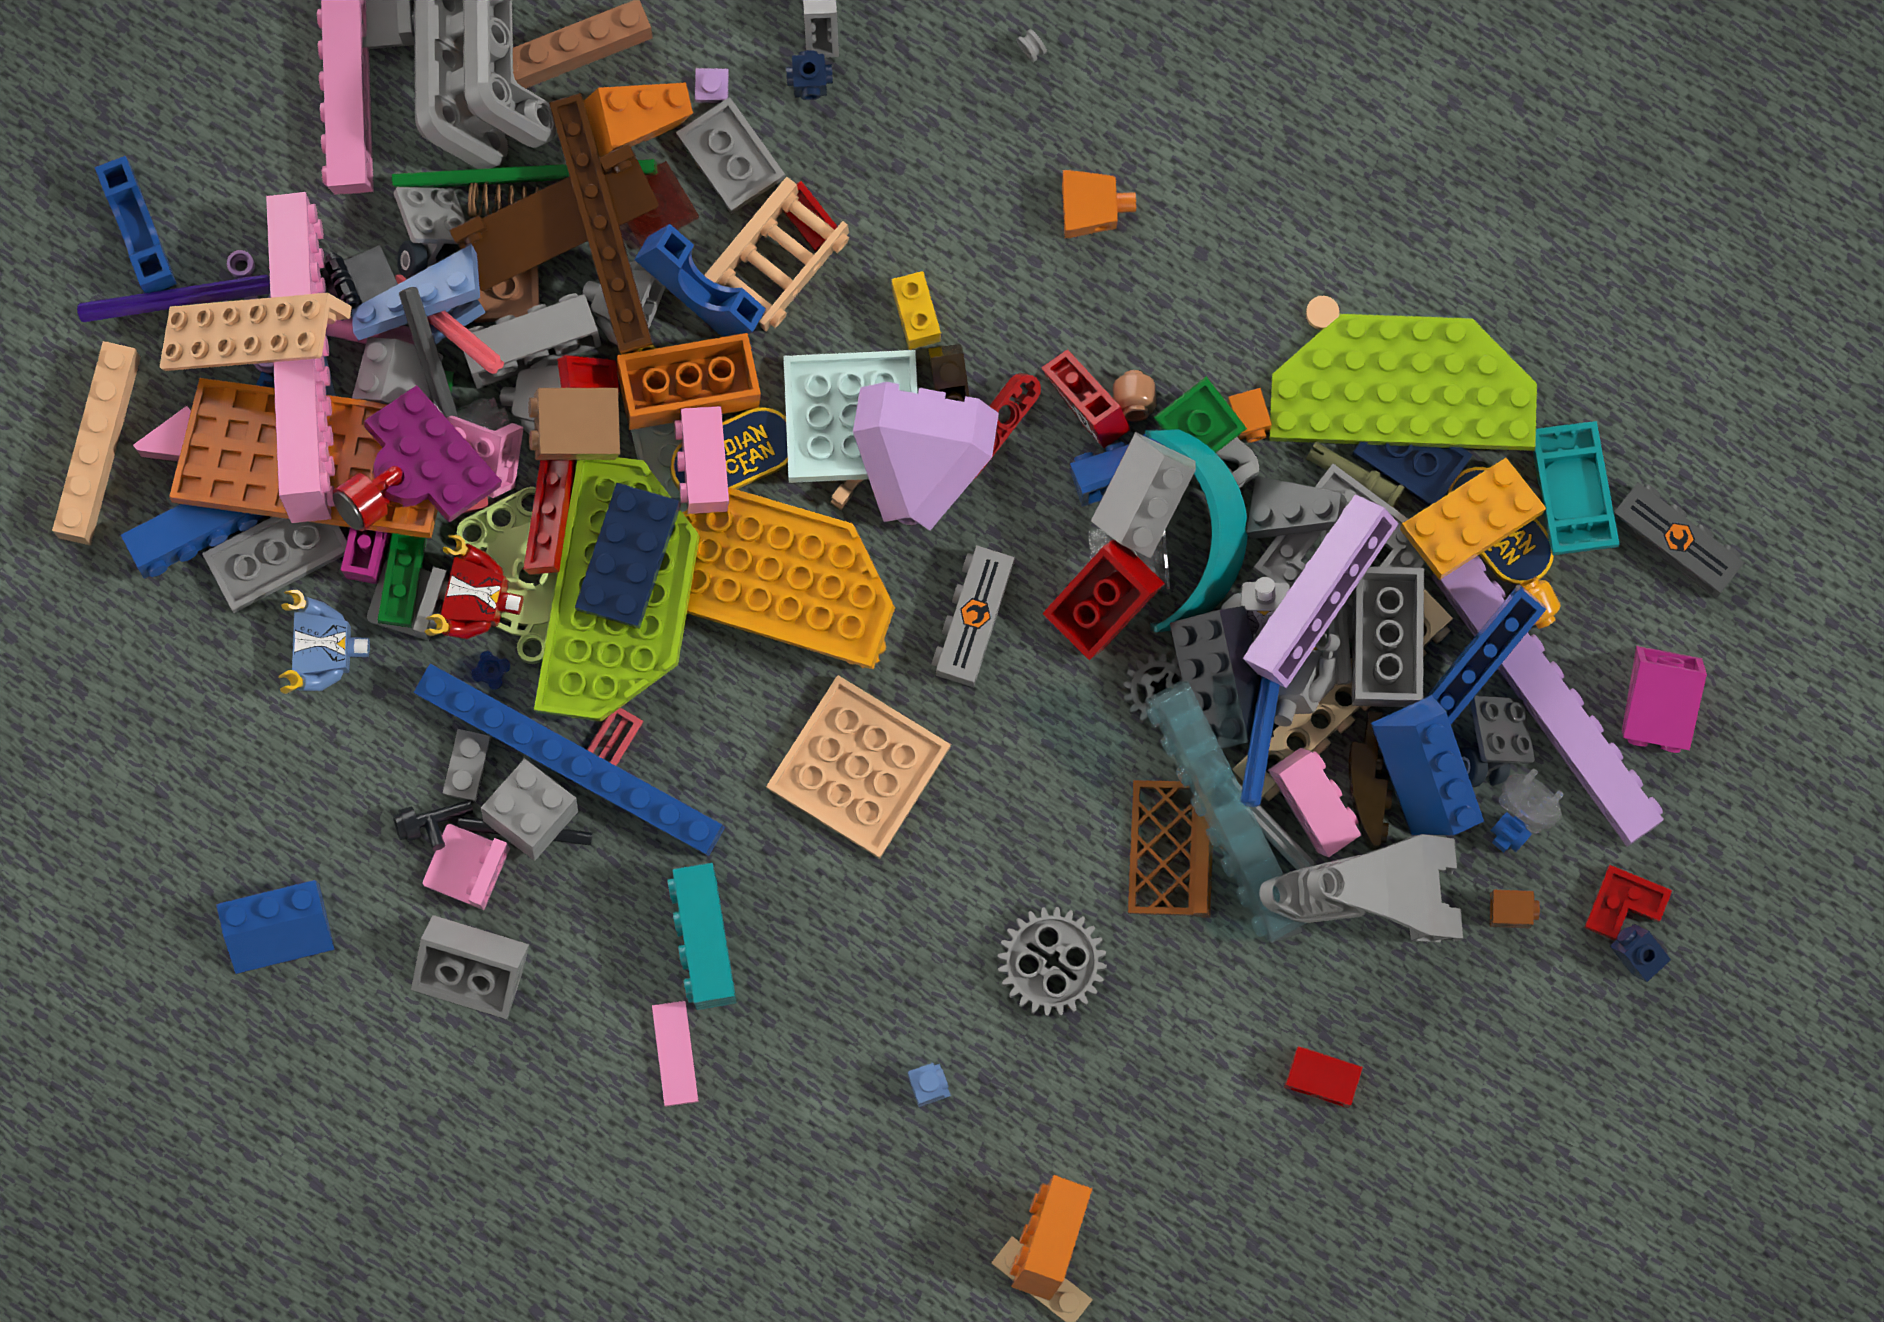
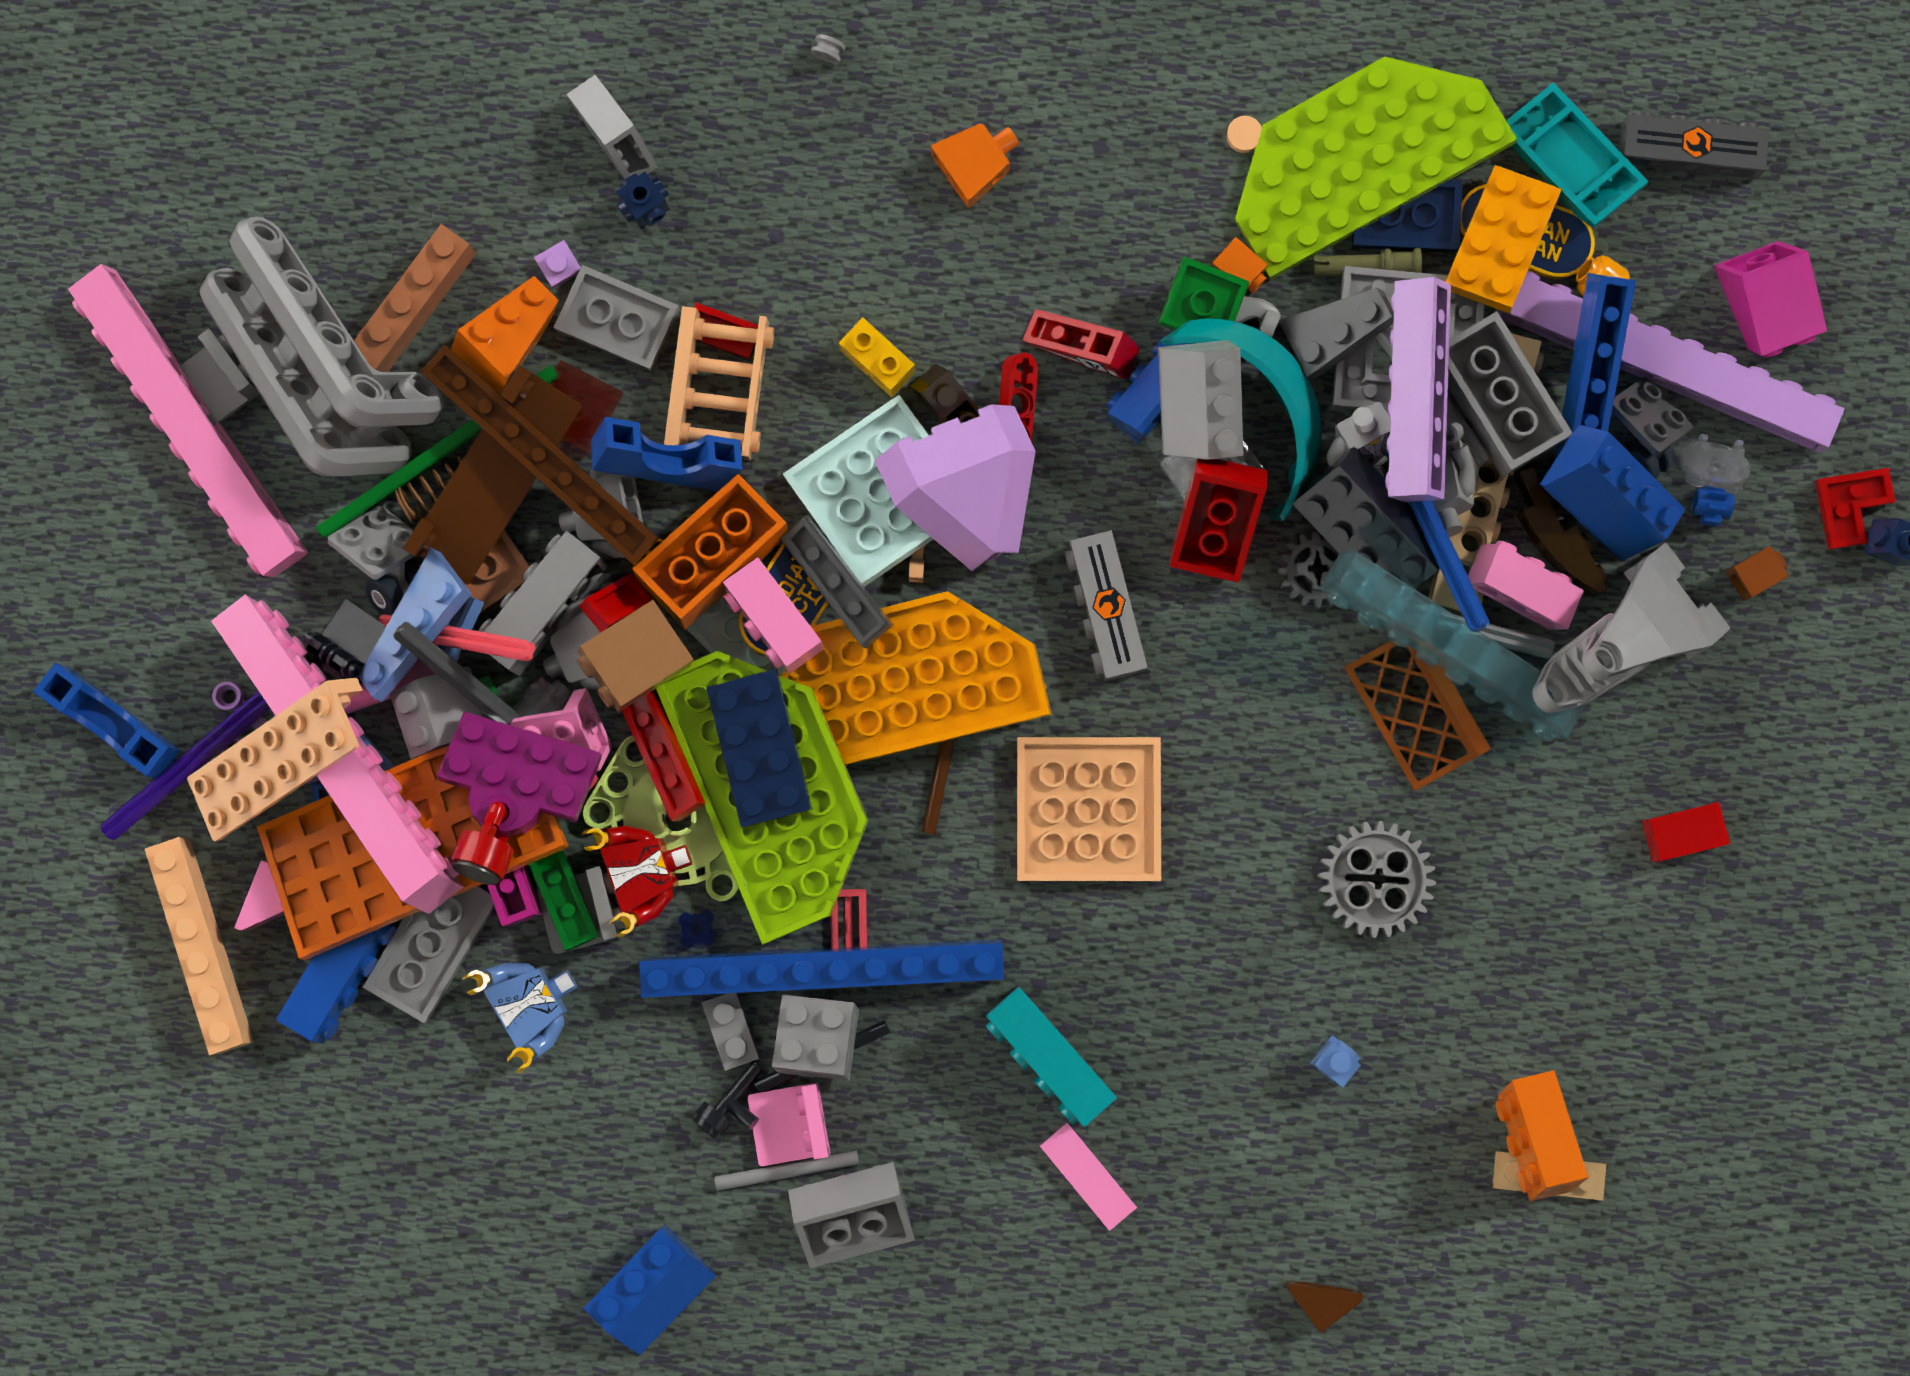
camera: 25 degrees left, 5 degrees up
nougat head [1113,370,1157,422] -> none
none -> light grey bar [715,1150,859,1191]
none -> dark grey tile [780,516,893,648]
none -> reddish brown bar [921,739,955,835]
none -> reddish brown slope [1286,1280,1363,1333]

